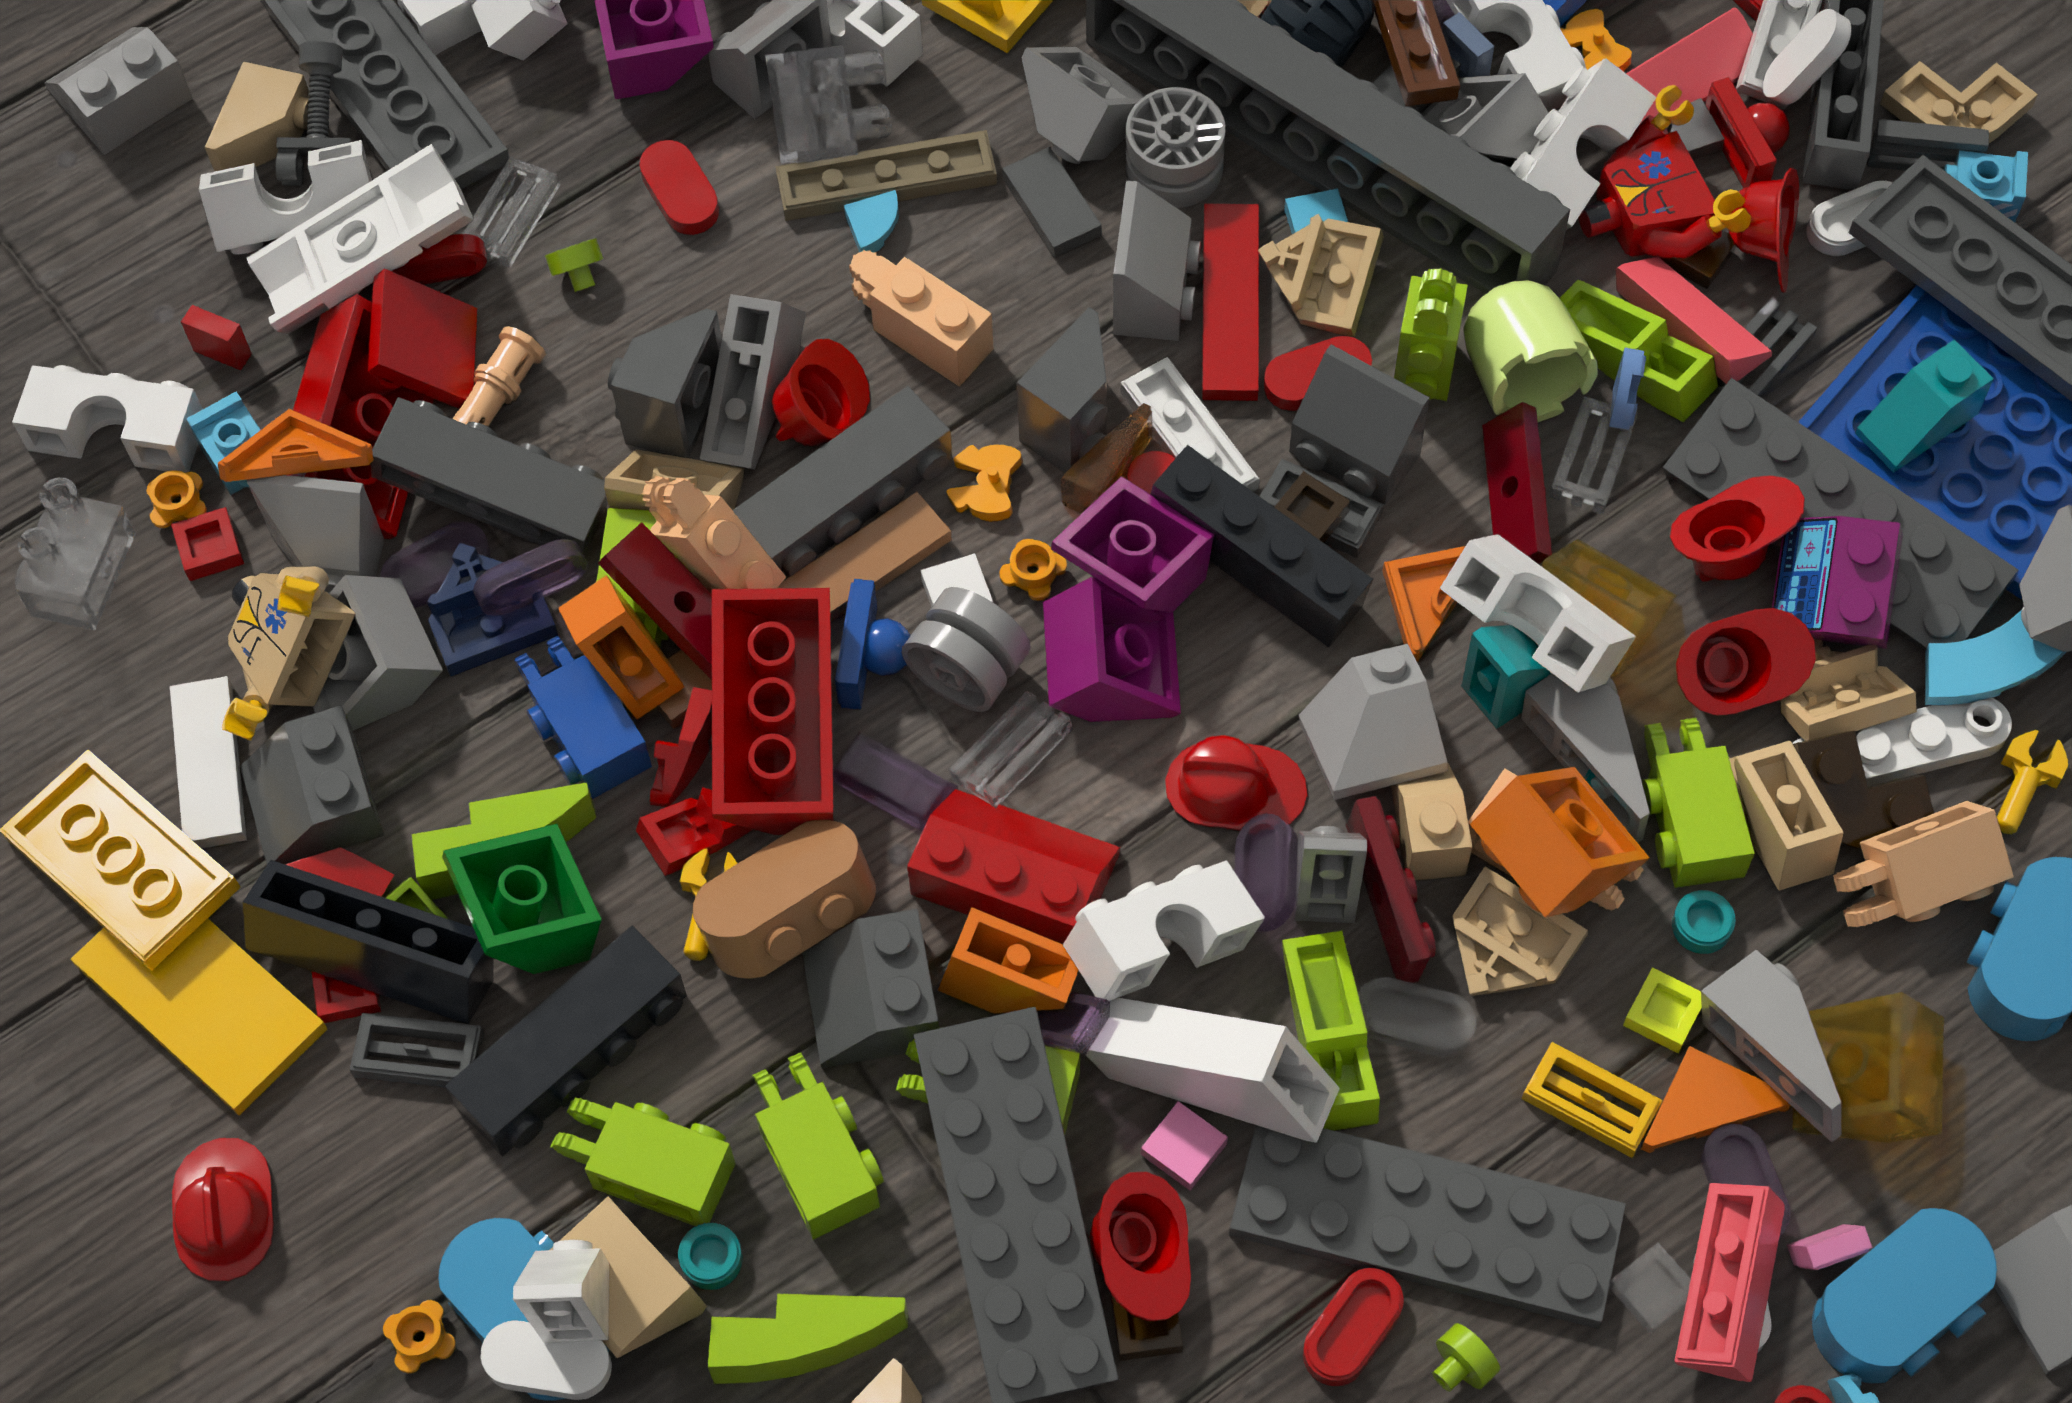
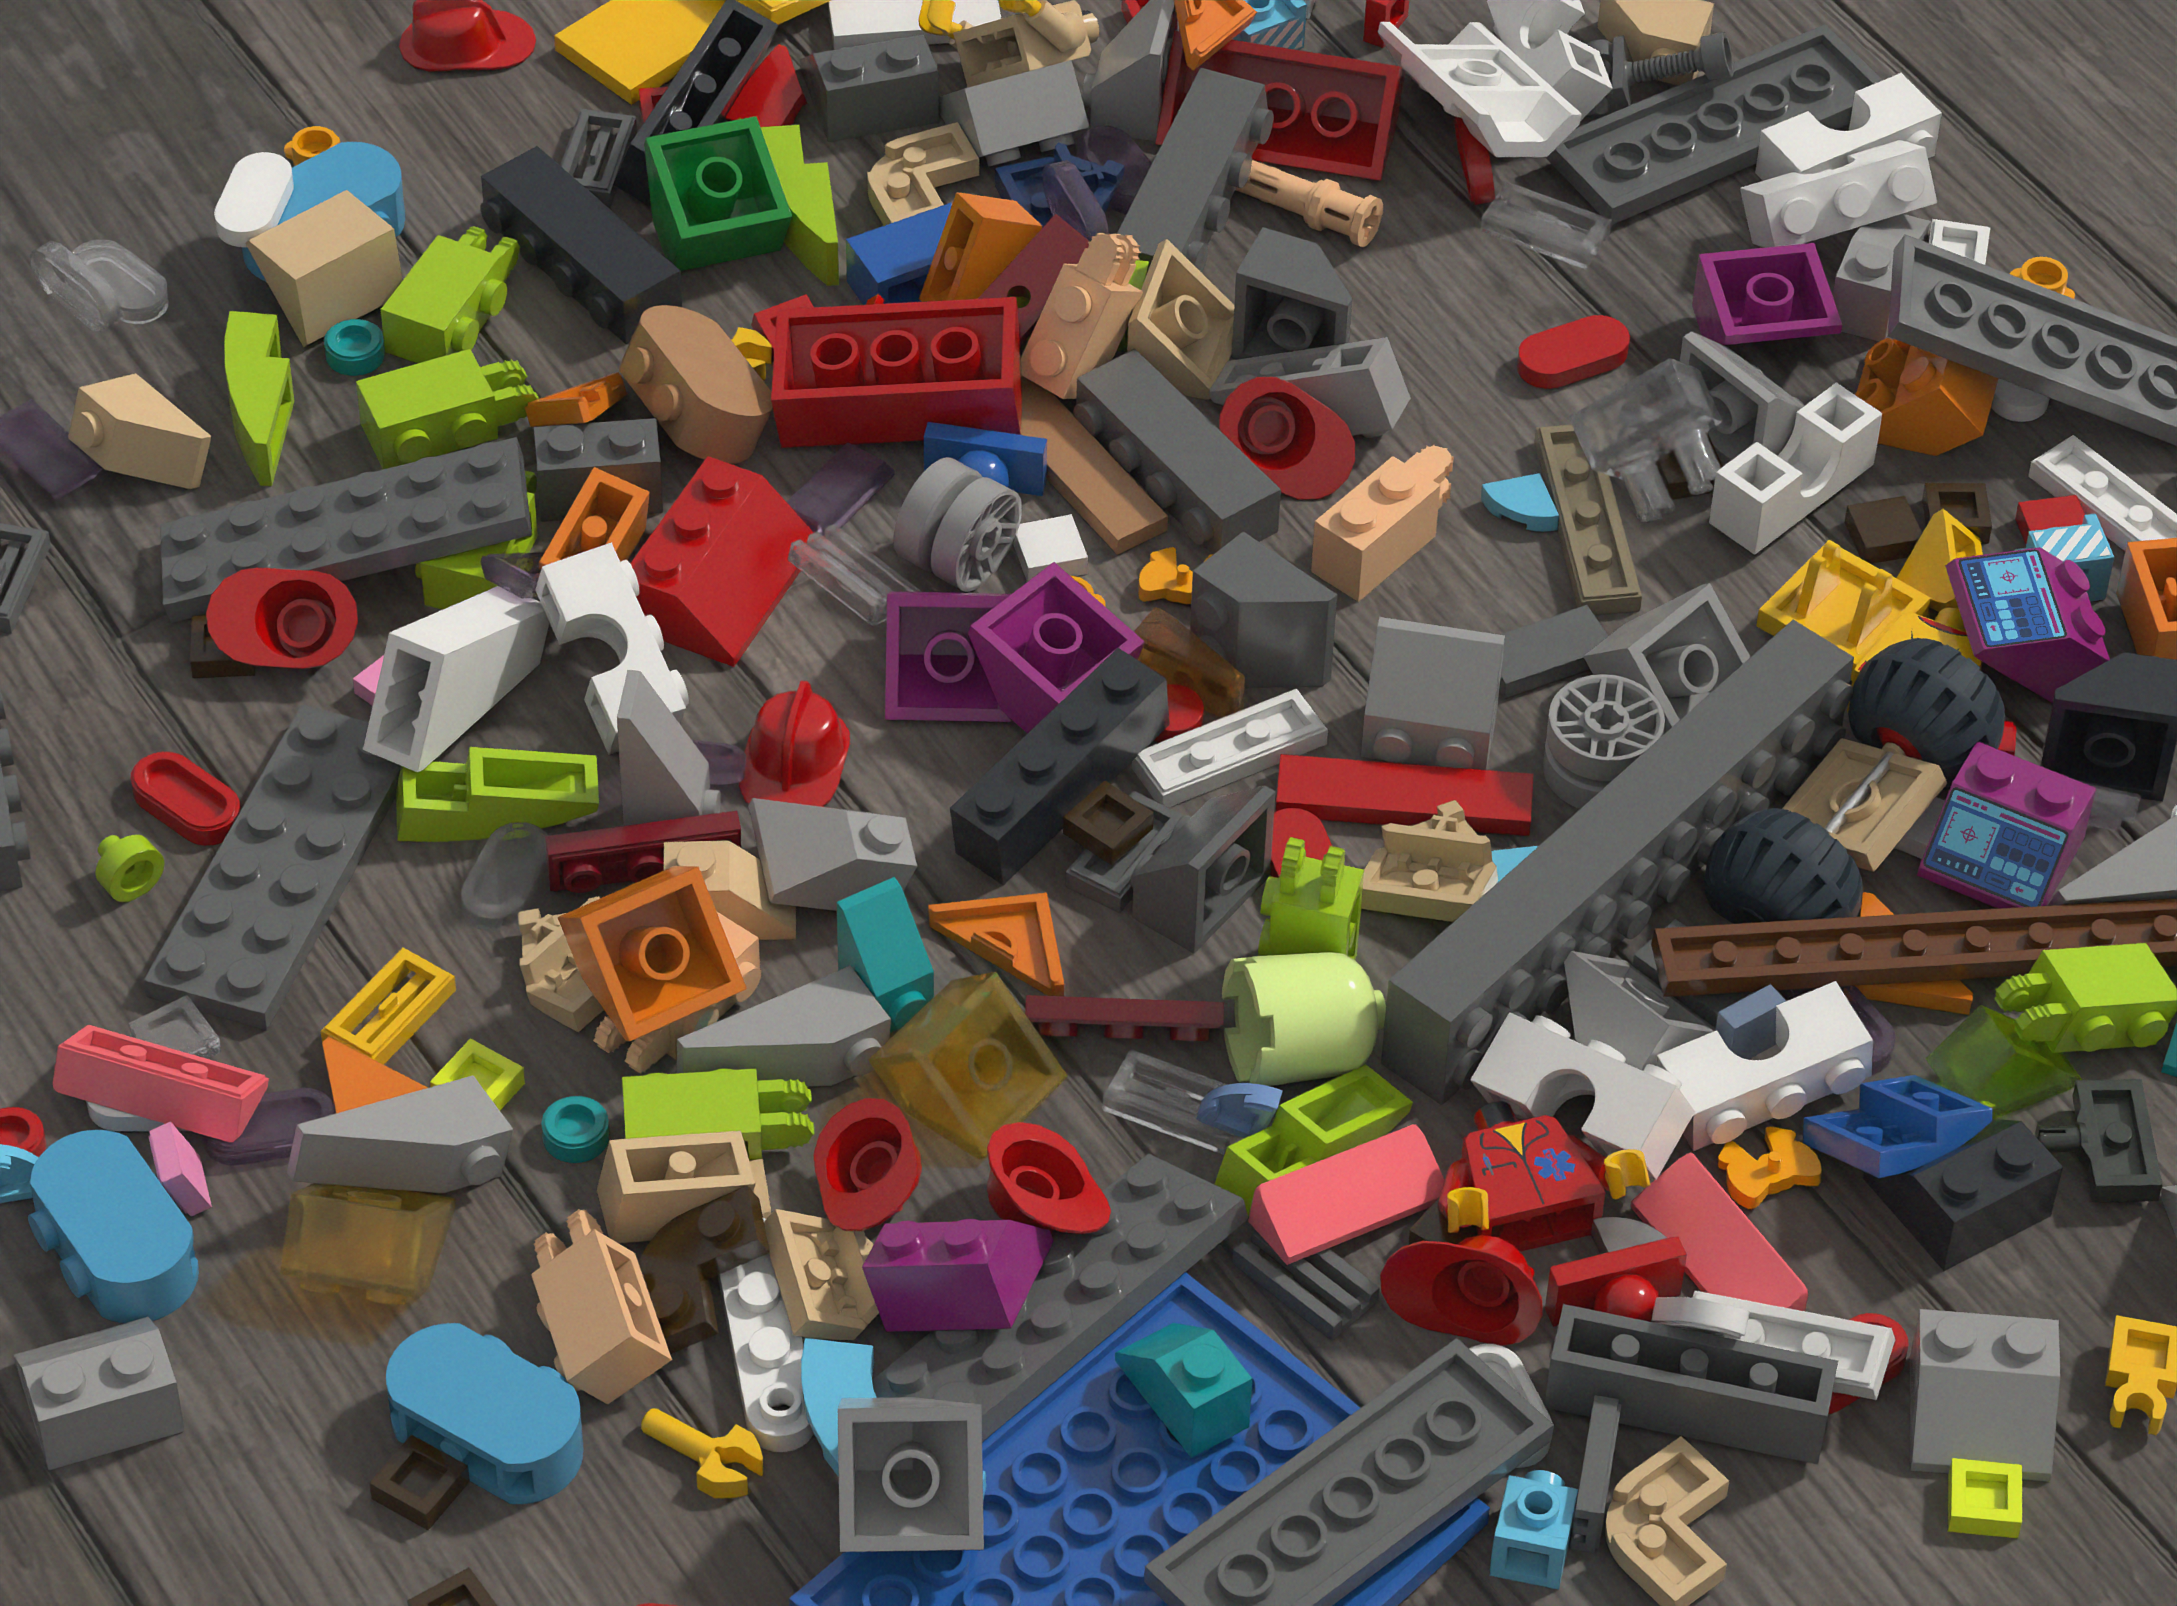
camera: 90 degrees right, 15 degrees down
red tile [368,269,477,409] -> none
white slope [513,1240,609,1343] -> none
lime tile [544,238,604,292] -> none
white arch [1440,534,1636,693] -> none
none -> orange tile [525,372,627,427]
none -> tan plate [867,122,979,226]

